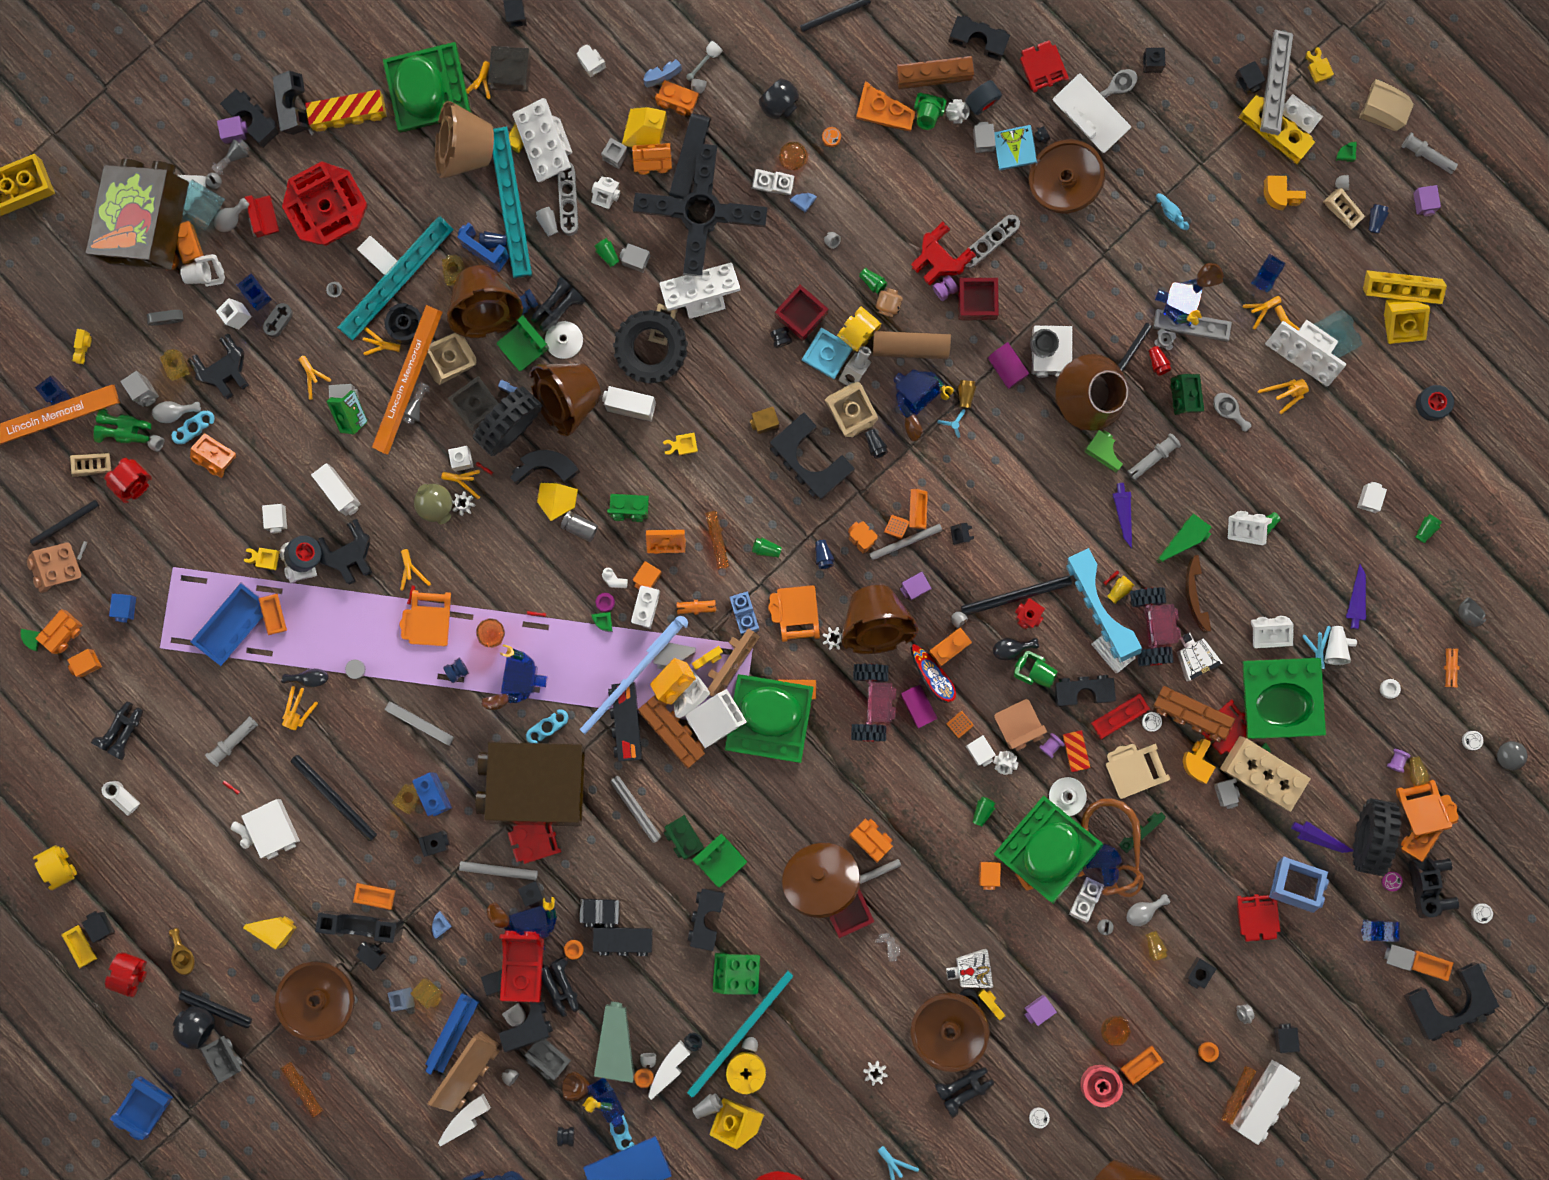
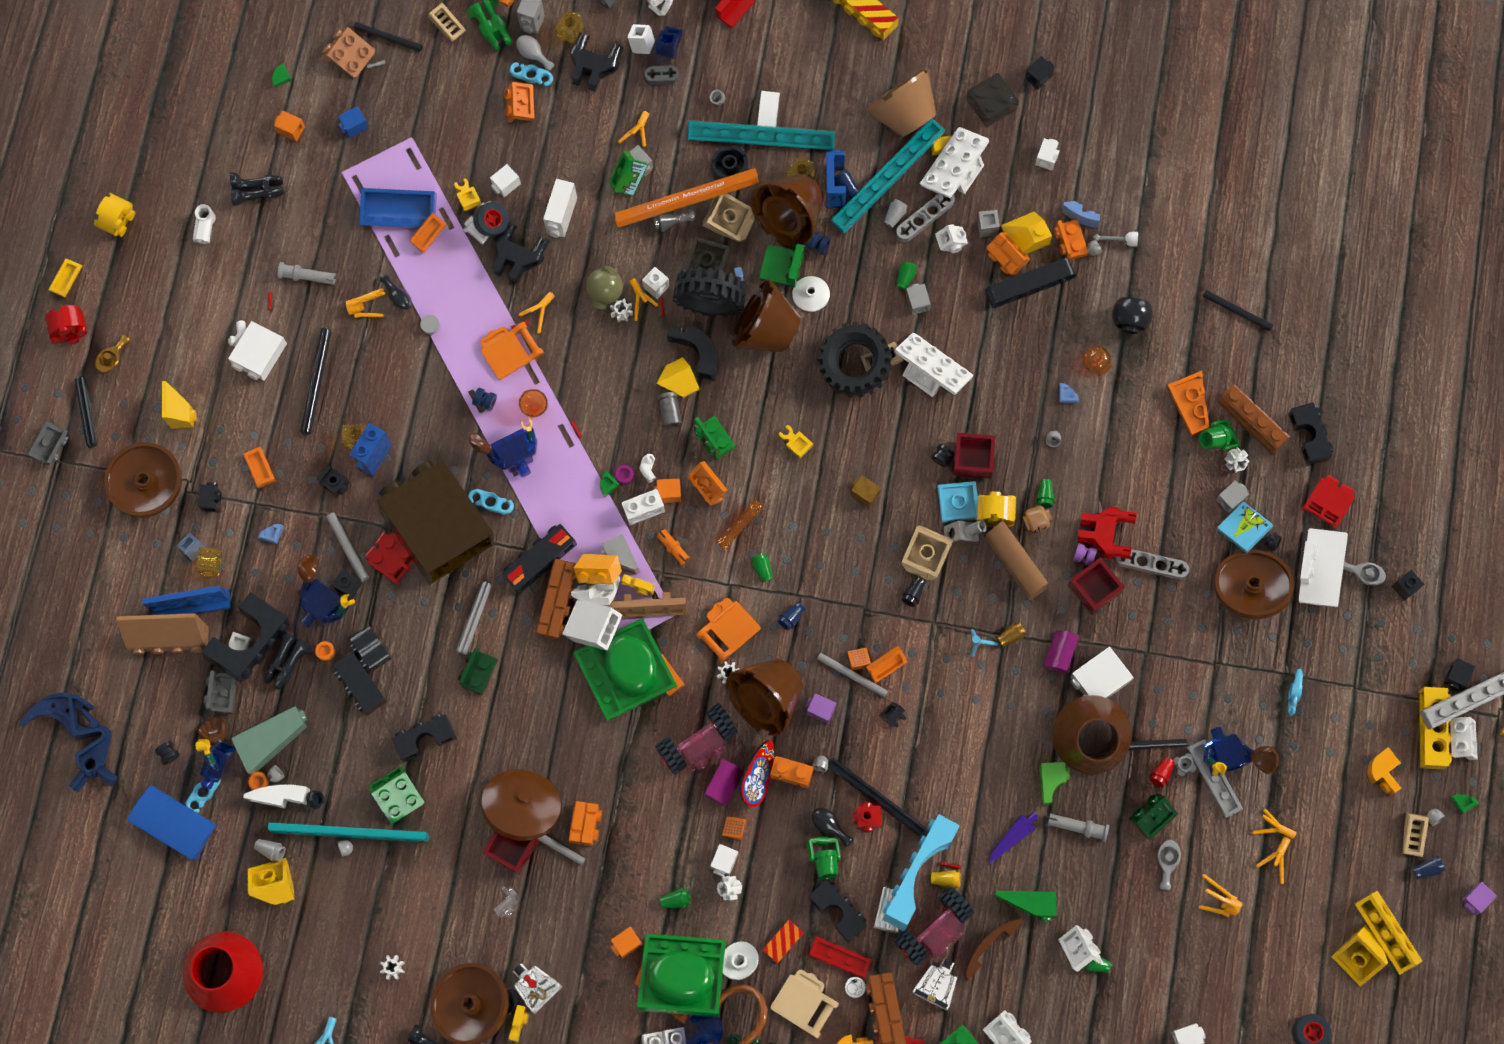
camera: 55 degrees right, 10 degrees down
orange brick [36,609,83,654] -> none
black brick [82,911,115,943] -> none
red brick [104,458,152,503] -> none
light grey hinge [147,435,165,452] -> none
black wheel [173,1006,215,1050] -> none
clear orange pin [280,1062,323,1118] -> none
red piece [282,161,368,246] -> none
black arch [315,911,404,943] -> none
light orange plant [362,327,401,356] -> none
green piece [383,42,472,133] -> none
light grey beam [385,701,454,746] -> none
white slope [439,1094,491,1146] -> none
light orange plant [467,61,491,99] -> none
red bracket [499,931,544,1003] -> none
light grey hinge [502,1069,519,1086] -> none
black piece [531,276,586,332] -> none
light blue bar [579,616,688,734] -> none
white brick [602,386,656,421] -> none
black piece [633,143,768,277] -> none
green bracket [693,833,747,887] -> none
yellow brick [726,1052,766,1094] -> none
medium blue slope [730,591,760,636] -> none
white slope [751,169,794,195] -> none
black arch [770,412,855,501] -> none
orange tile [822,127,841,147] -> none
orange brick [848,521,878,553] -> none
clear blue torso [894,370,953,441] -> none
black wheel [965,80,1002,115] -> none
nougat bracket [994,699,1047,751] -> none
dark grey hair [1030,329,1059,358] -> none
medium lavender bush [1039,733,1065,759] -> none
clear blue brick [1251,253,1285,293] -> none
white bracket [1265,320,1346,386] -> none
clear light blue slope [1314,309,1363,358] -> none

